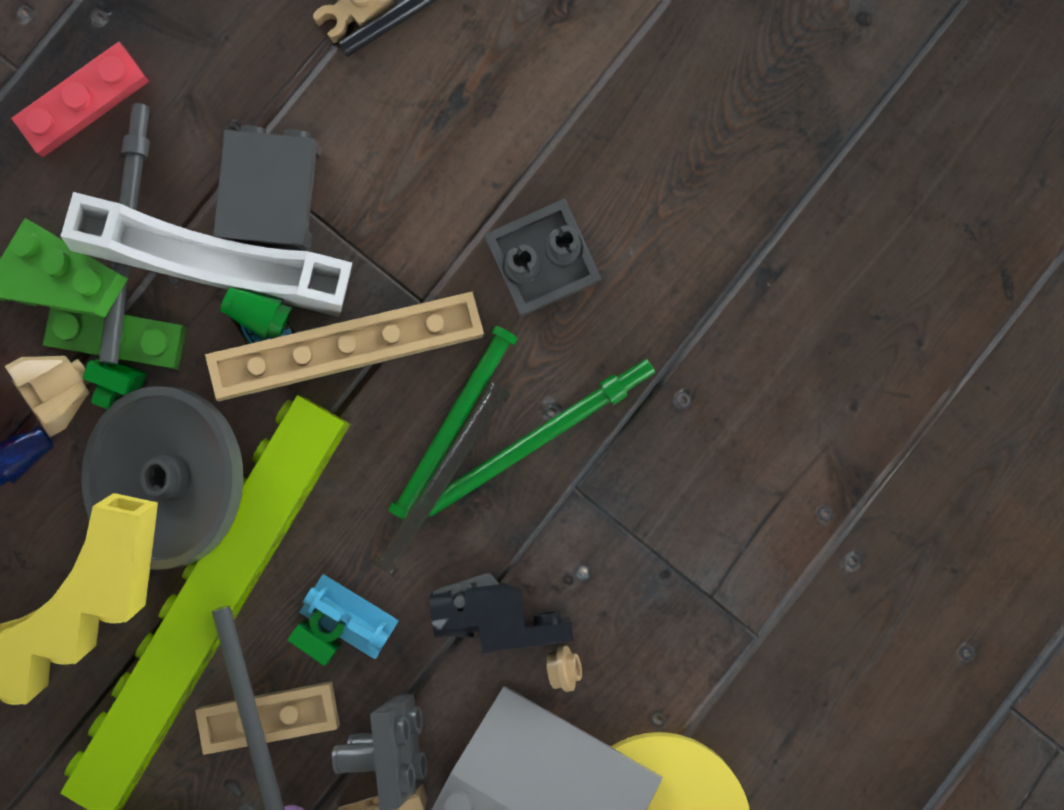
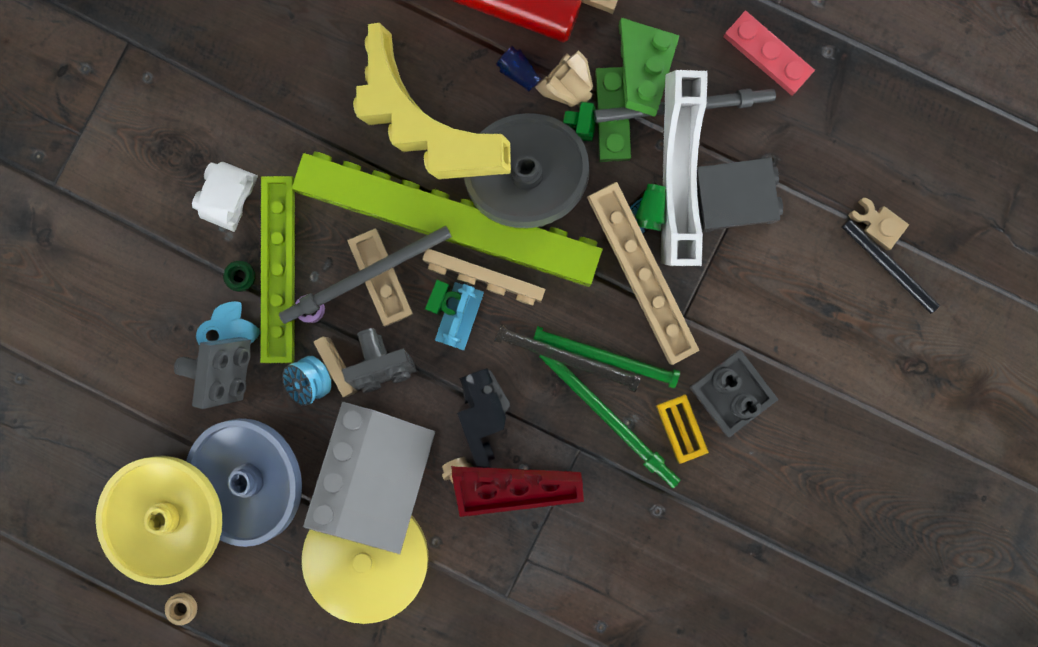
camera: 75 degrees right, 0 degrees up
none -> tan plate [422,249,546,306]
none -> dark red wing [451,466,584,517]
none -> yellow tile [656,394,709,464]

